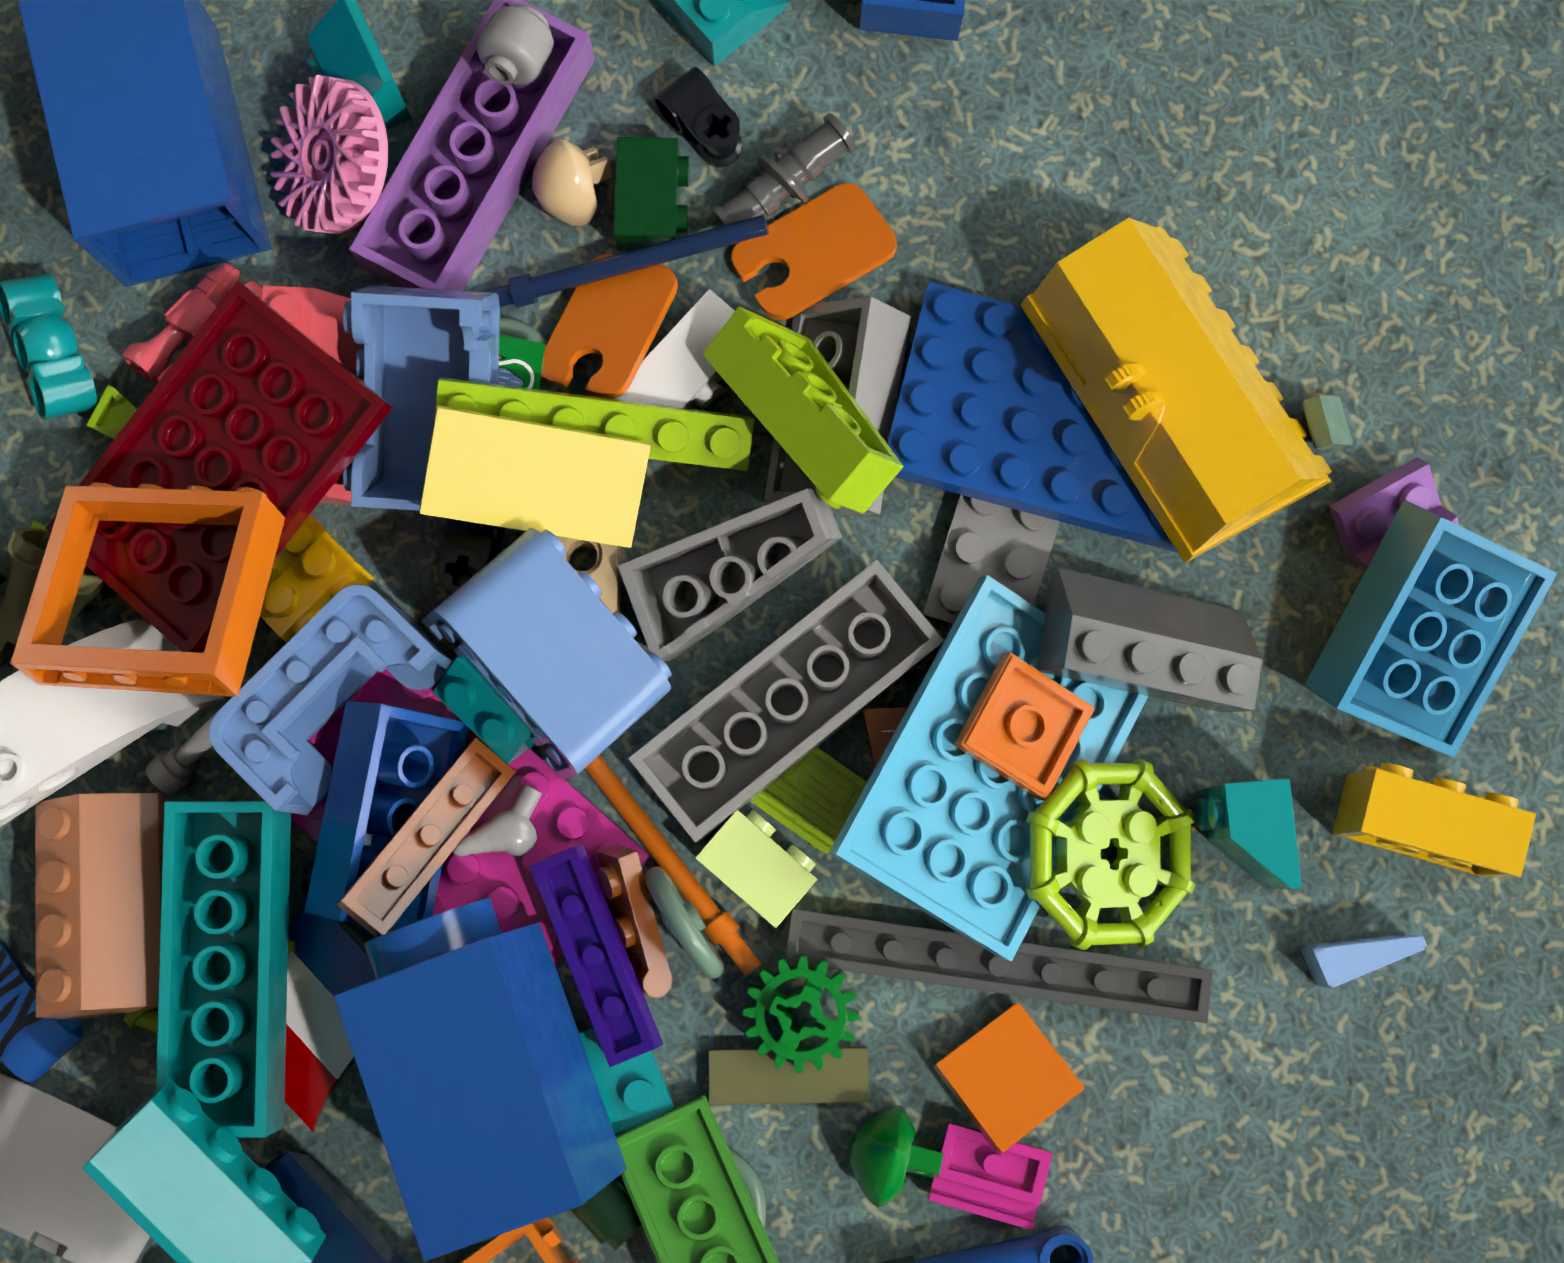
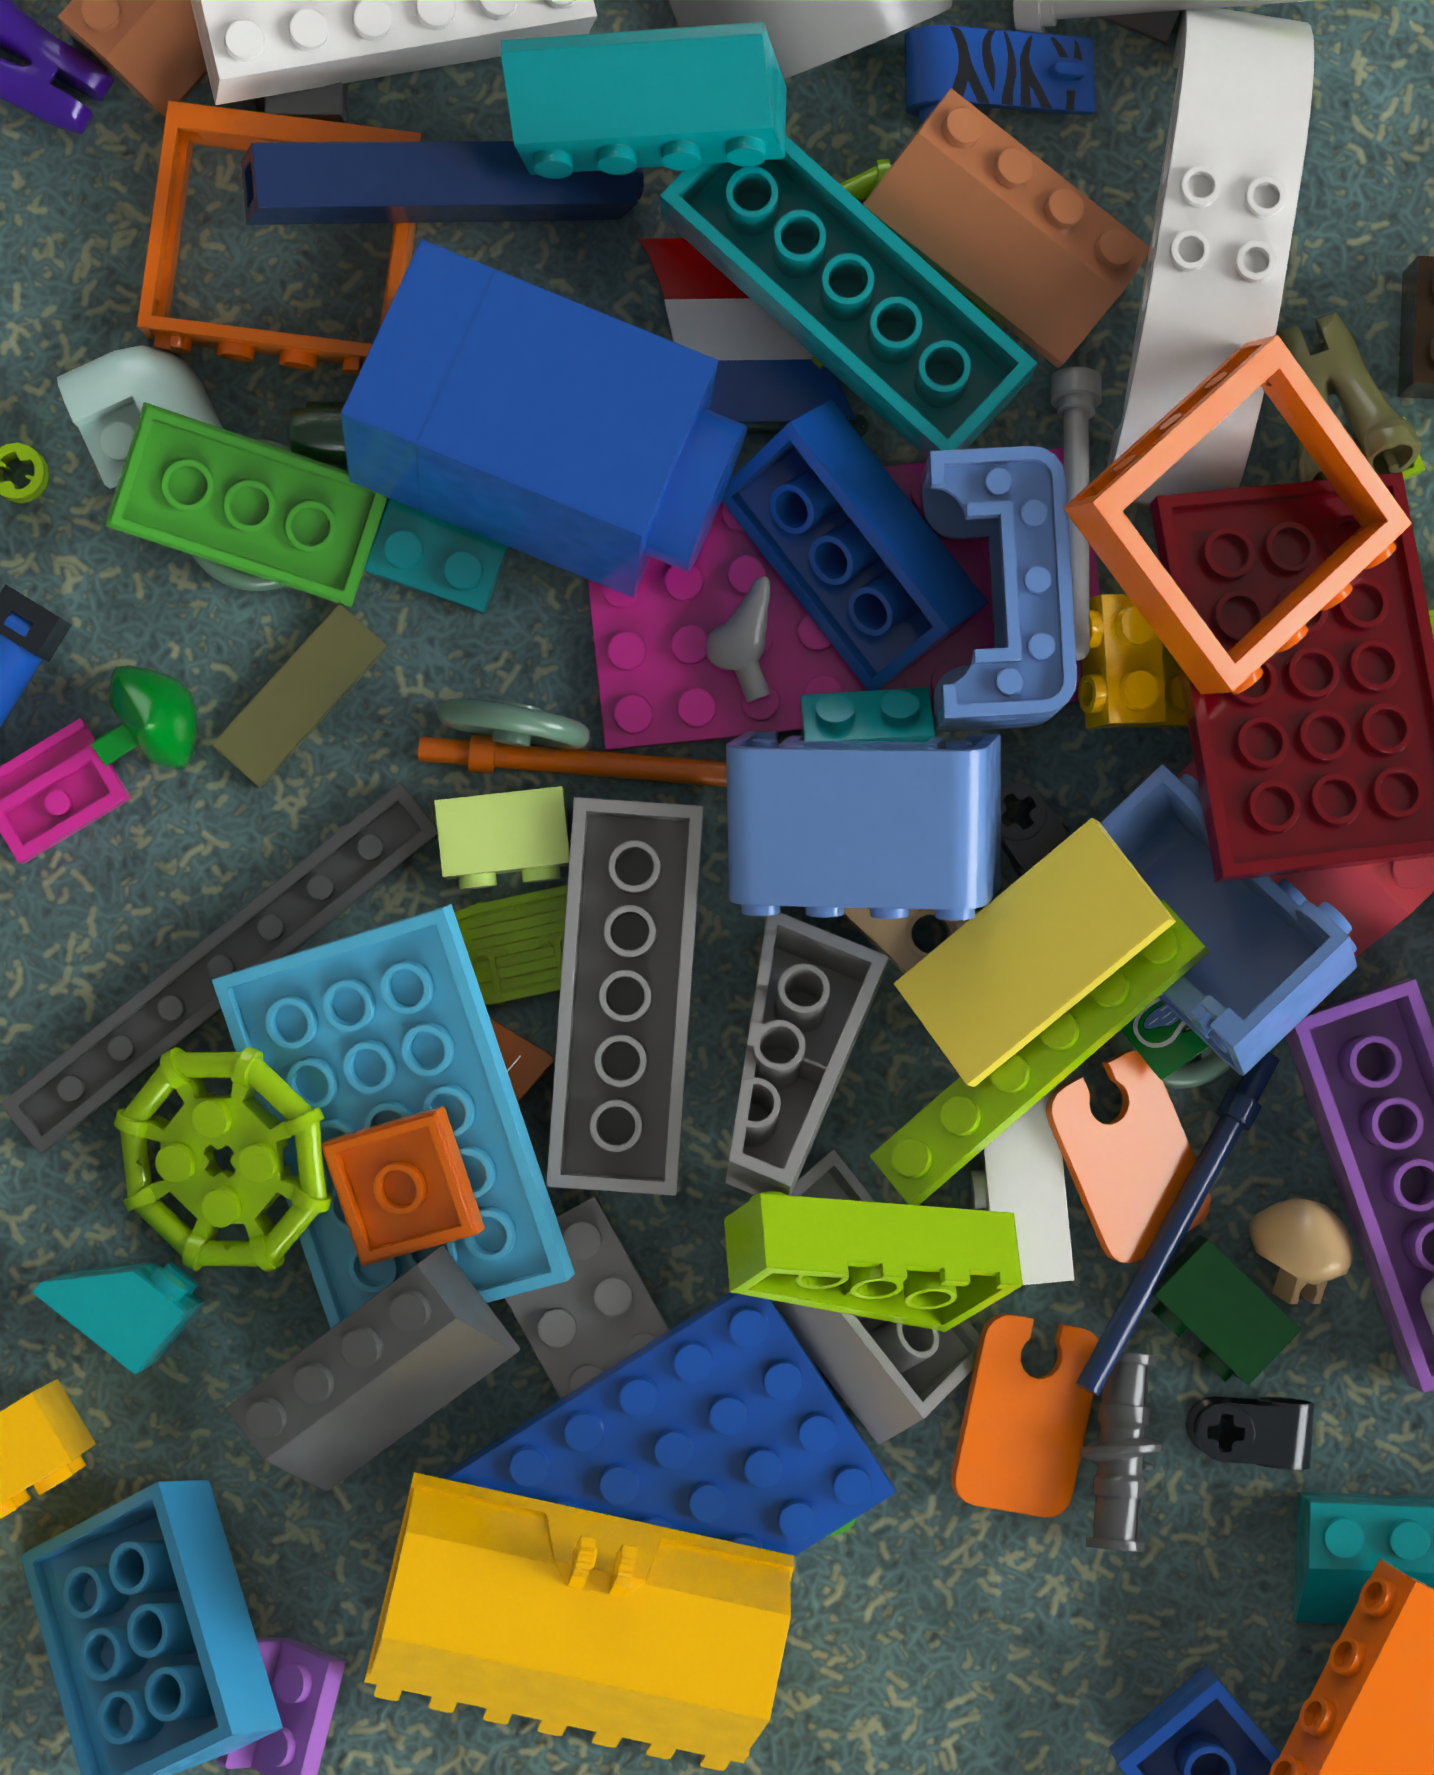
camera: 135 degrees right, 5 degrees up
plate [336,738,516,938] -> none
dark purple plate [529,844,663,1068] -> none
dark orange plate [597,844,672,998] -> none
green gear [743,953,859,1073] -> none
orange tile [933,1002,1085,1156] -> none
sand green tile [1302,395,1353,451] -> none

